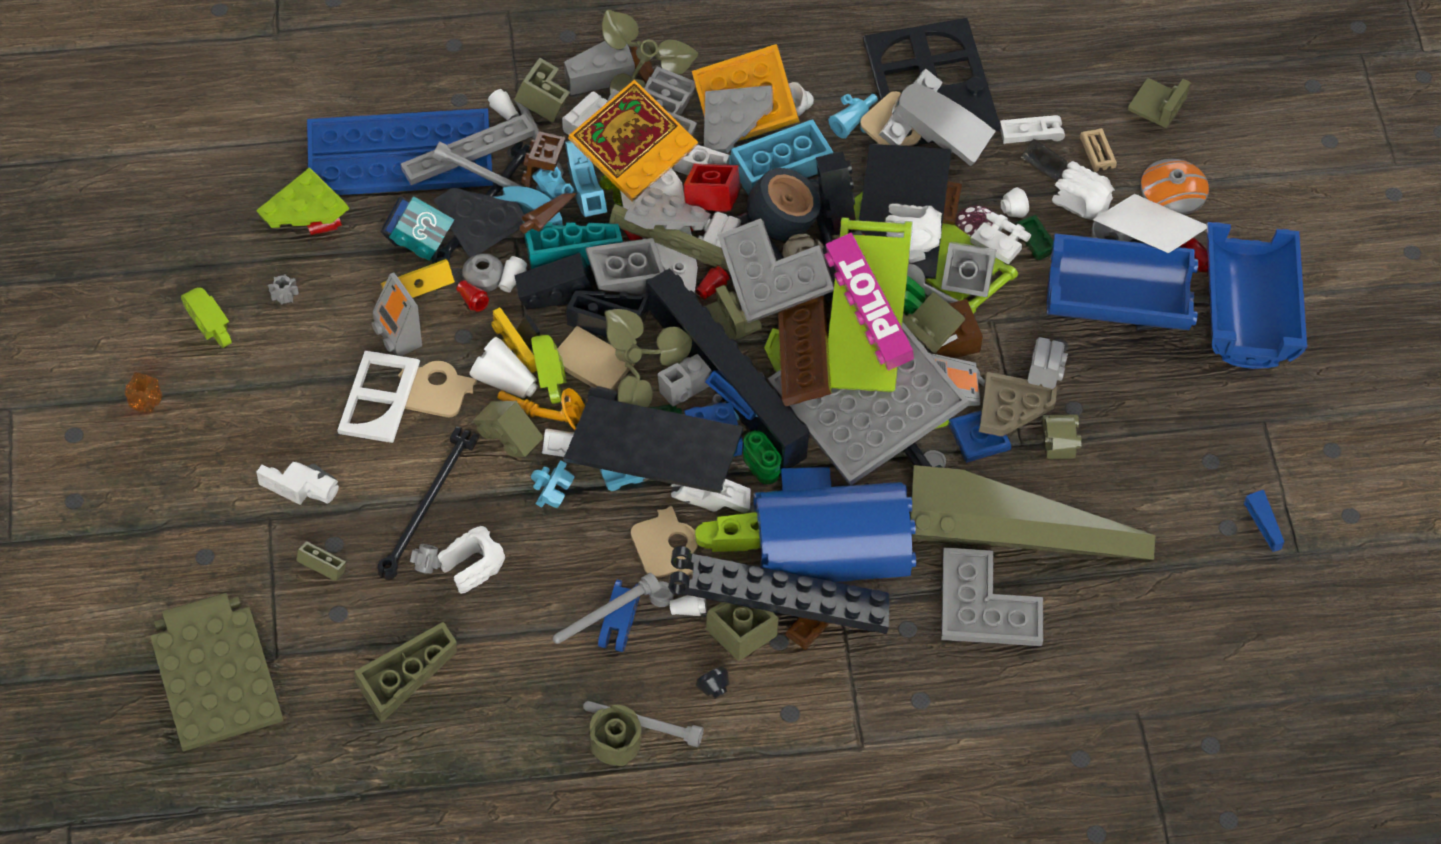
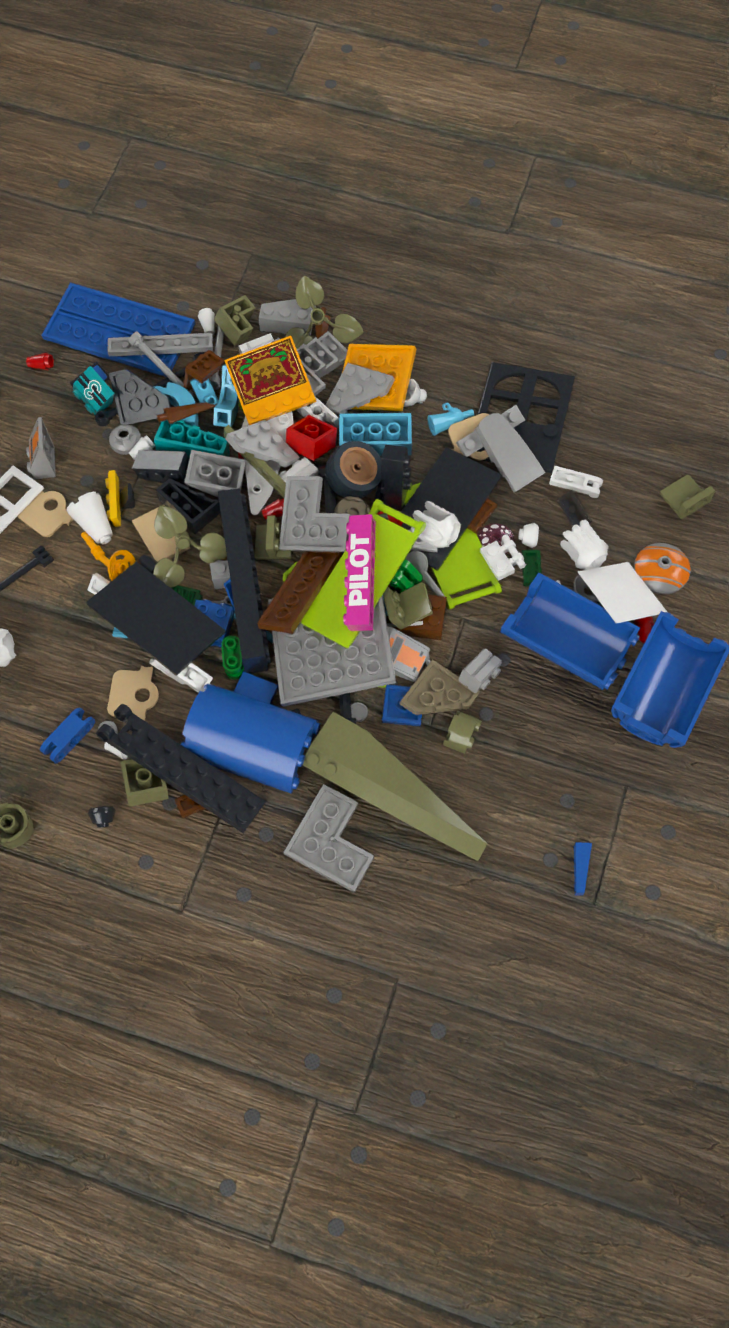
camera: 30 degrees right, 10 degrees up
lime plate [256,167,350,228] -> none
yellow tile [381,259,455,298] -> none
red cone [456,280,489,312] -> none
olive brick [473,401,544,457] -> none
lime piece [531,335,567,405] -> none
medium azure hips [531,460,575,508] -> none
light grey piece [553,572,660,644] -> none
light grey piece [583,701,704,747] -> none
light grey brick [658,363,693,406] -> none
lime piece [695,512,761,552] -> none
light grey slope [941,242,997,297] -> none
tan tile [1080,128,1117,172] -> none

